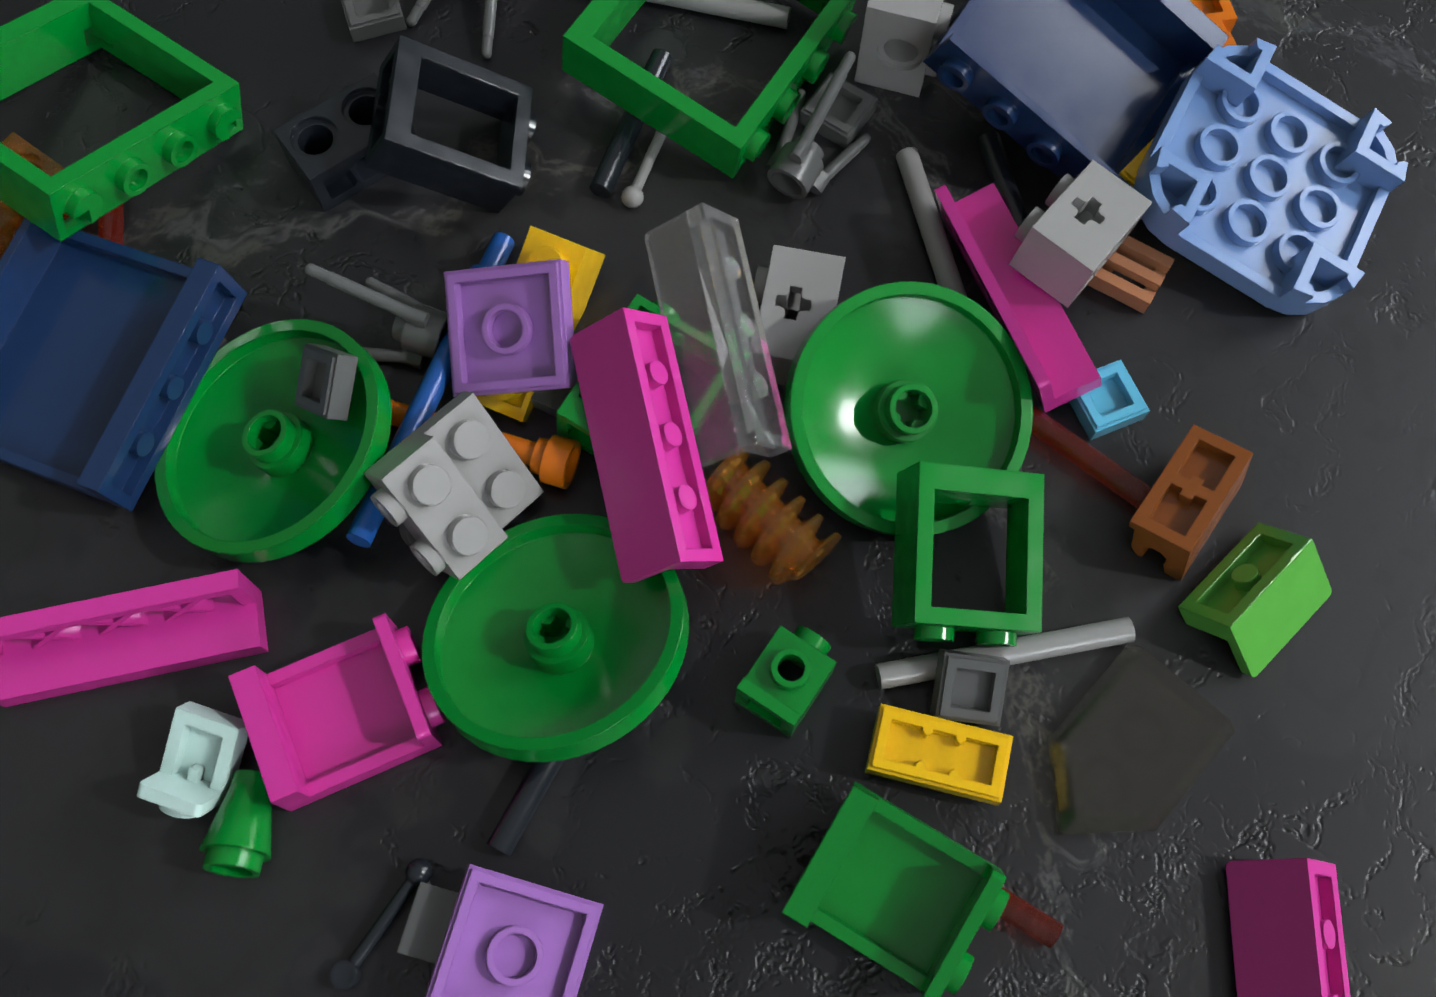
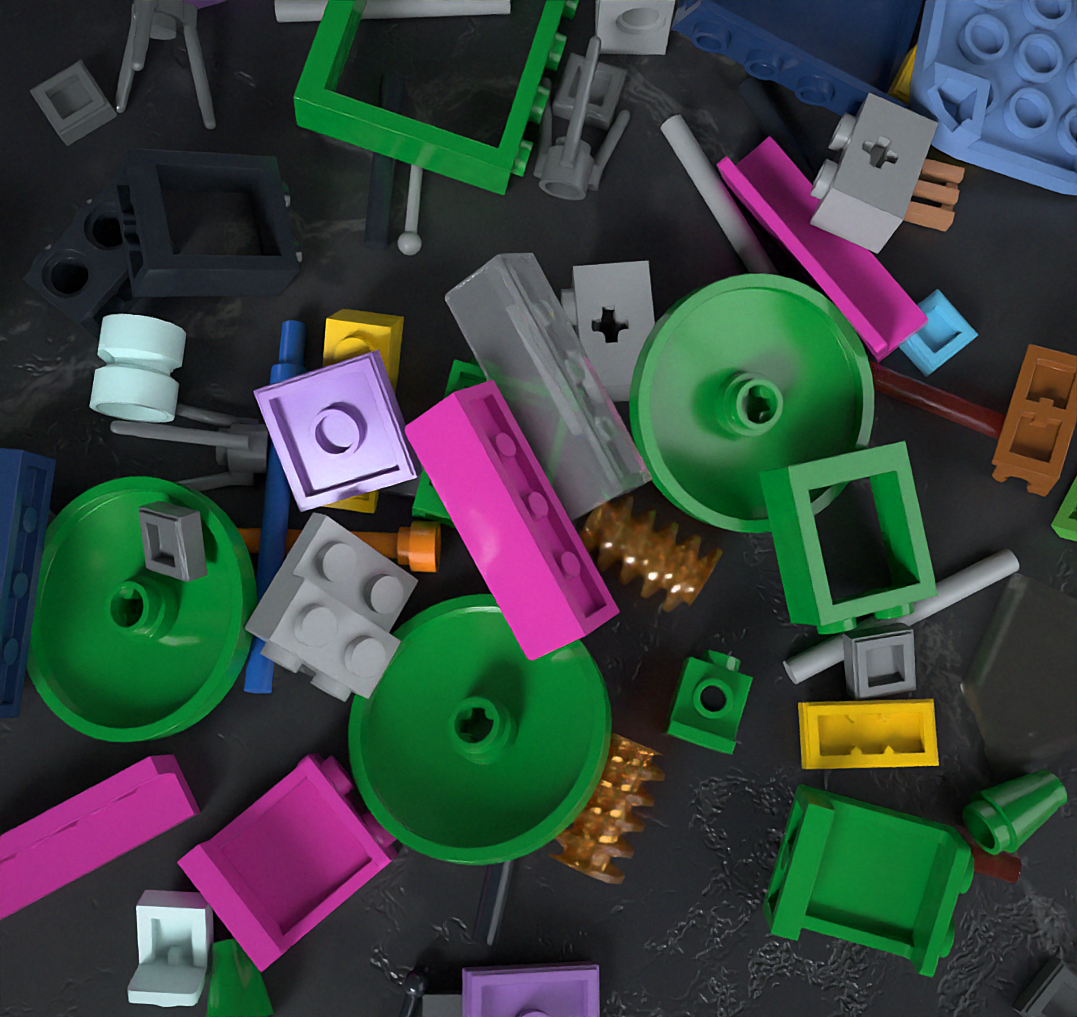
camera: 15 degrees left, 10 degrees up
none -> light aqua wheel [89,314,186,423]
none -> clear orange piece [548,732,666,884]
none -> green cone [962,769,1067,855]

